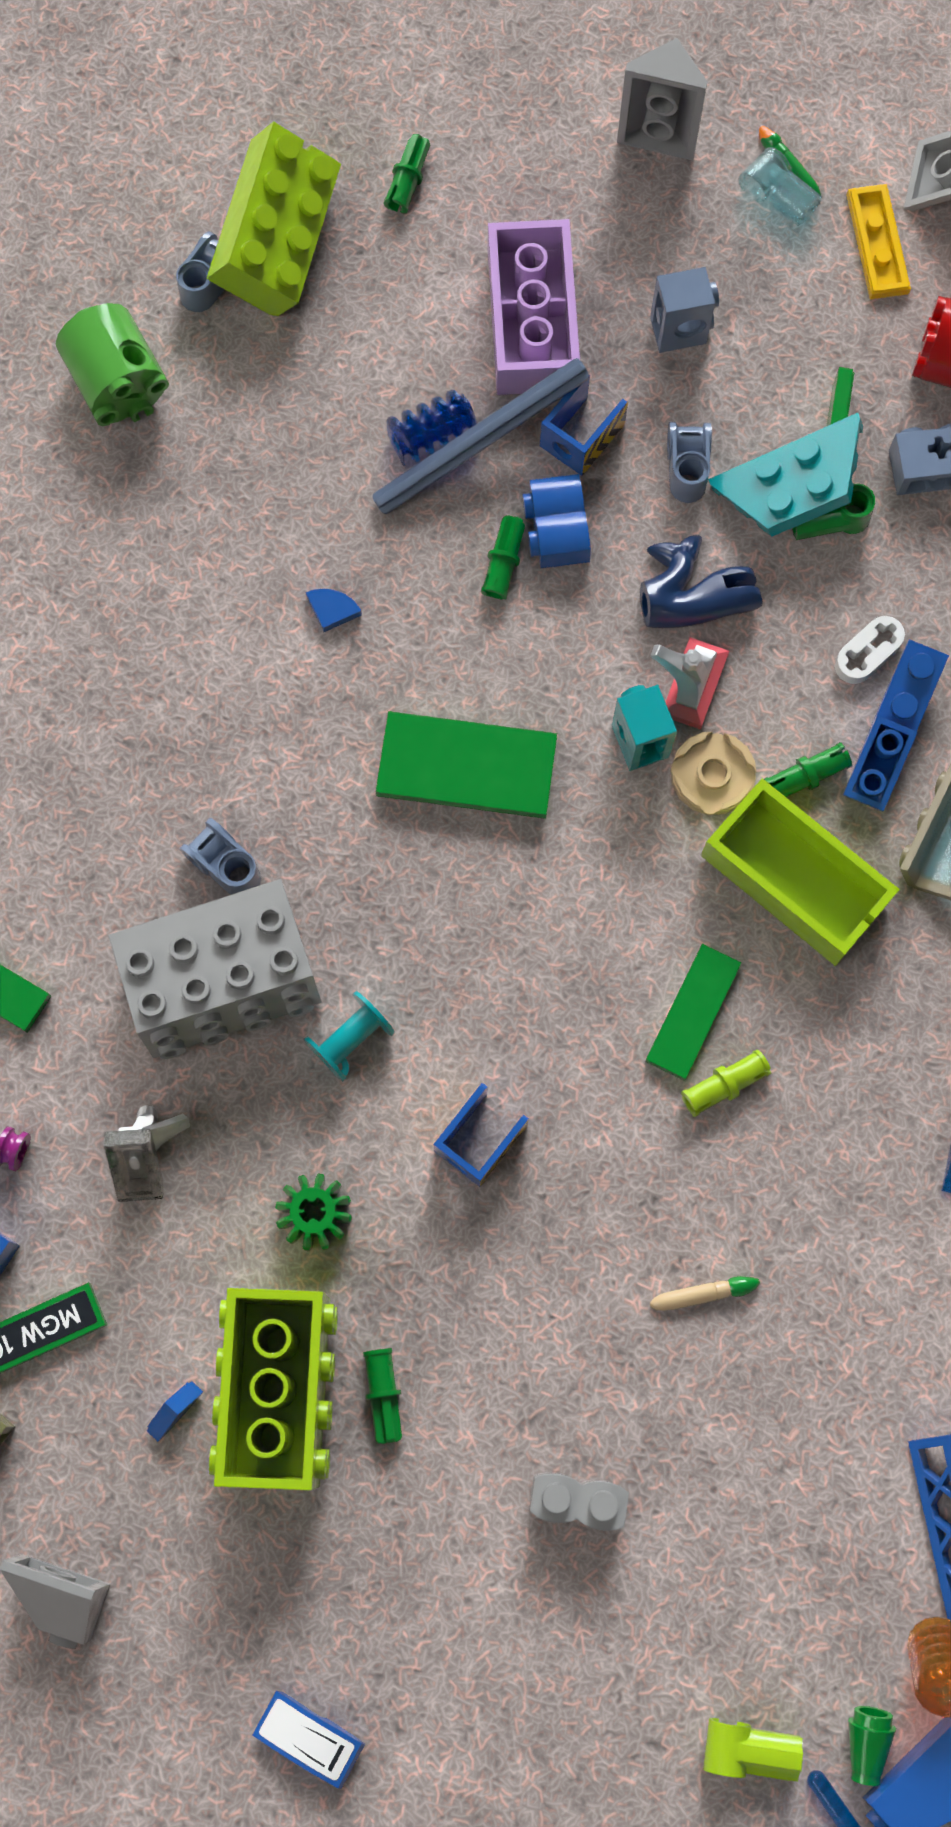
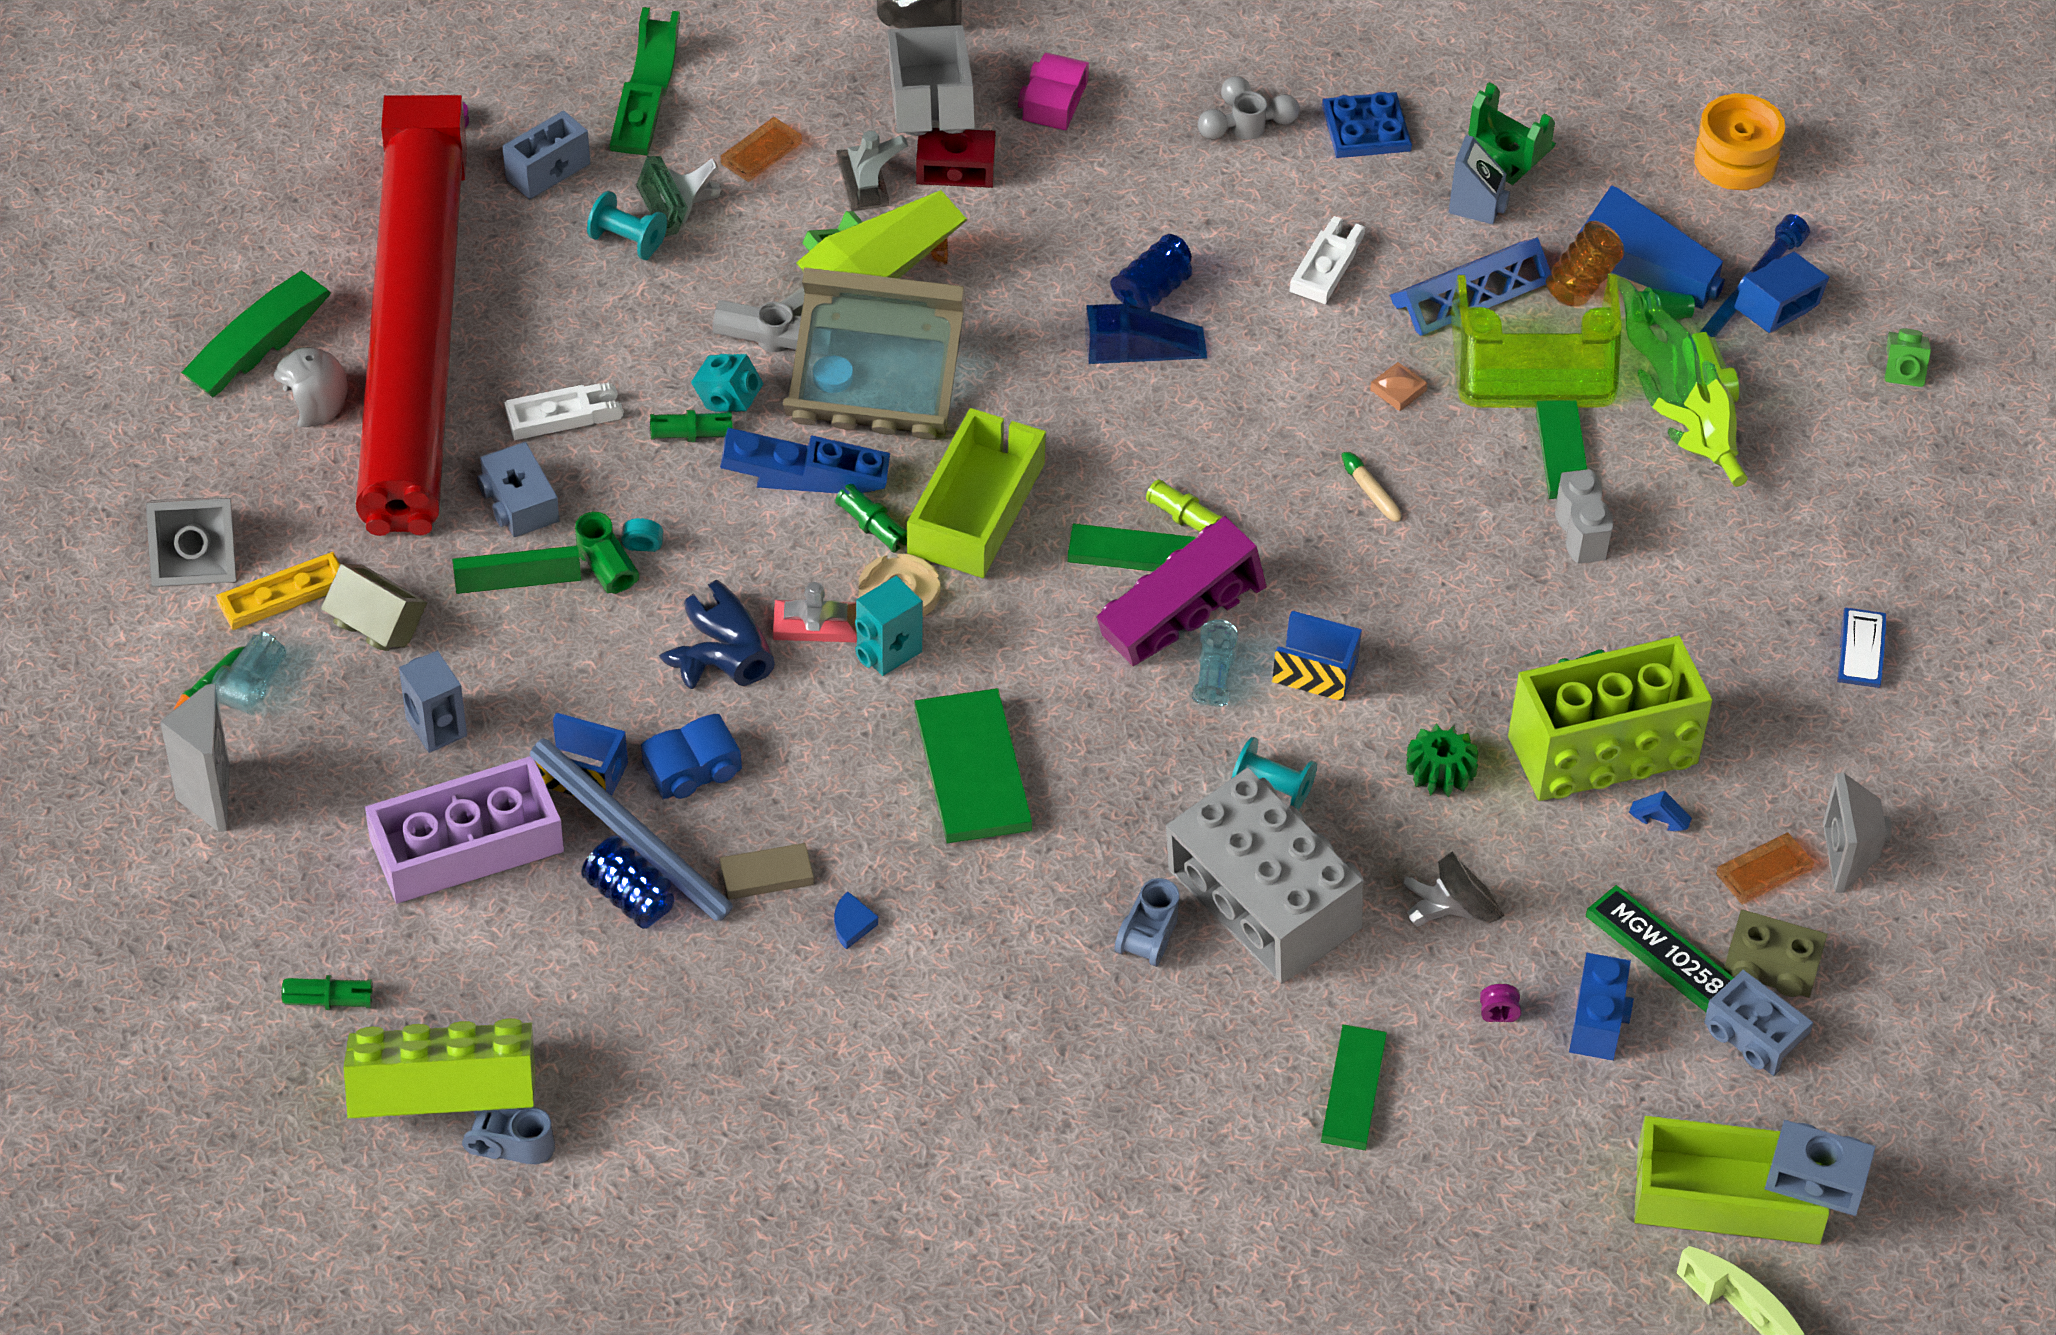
camera: 110 degrees left, 25 degrees down
bright green cylinder [55,303,169,426] -> none
green axle [481,515,525,600] -> none
sand blue piece [667,422,712,503] -> none
wing [708,413,864,537] -> none
white beam [835,616,905,684] -> none
none -> brick [321,564,428,651]
none -> teal tile [621,518,664,552]
none -> dark tan tile [719,843,814,900]
none -> magenta wedge [1096,516,1267,667]
none -> clear light blue connector [1192,619,1238,707]
none -> nougat tile [1370,362,1428,411]
none -> clear neon green windscreen [1451,275,1622,408]
none -> green tile [1535,400,1588,499]
none -> piece [1606,273,1748,487]
none -> clear orange tile [1716,832,1814,905]

